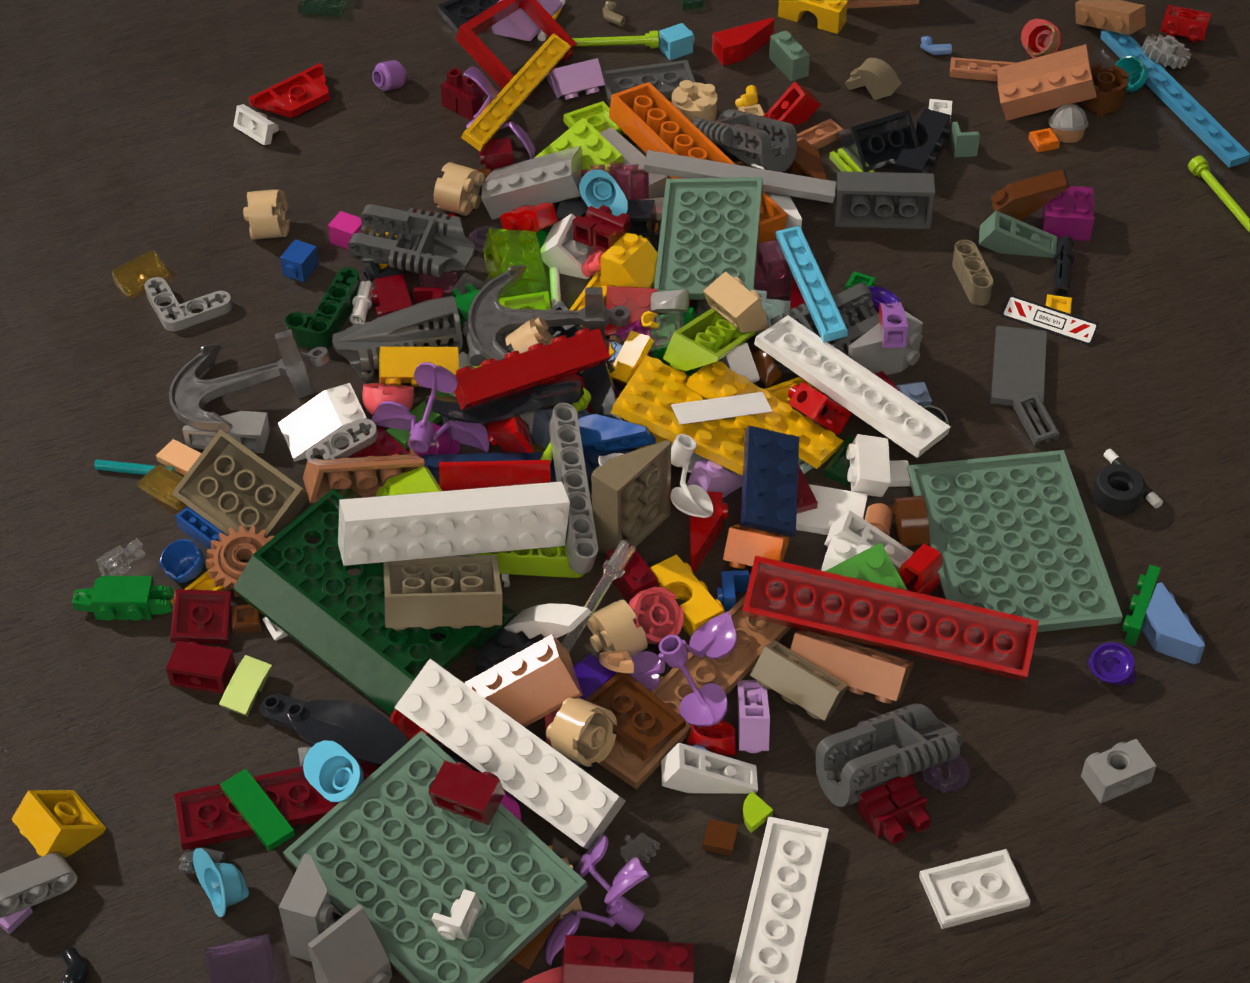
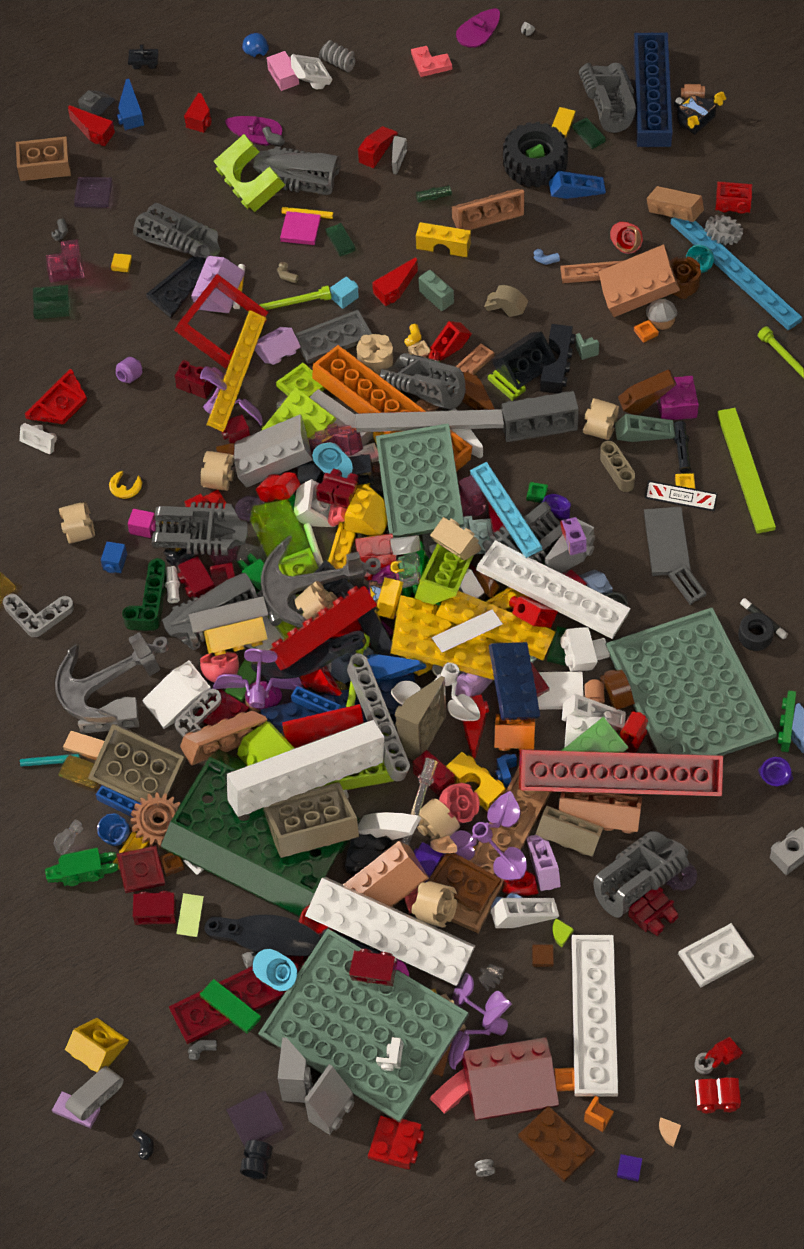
camera: 10 degrees left, 10 degrees up
medium azure piece [193,848,249,917] -> none
white plate [929,99,953,120] -> none
none -> yellow head [109,471,142,499]
none -> light grey tile [188,596,268,634]
none -> blue piece [291,686,341,714]
none -> tan brick [583,398,619,440]
none -> lime tile [717,408,776,534]

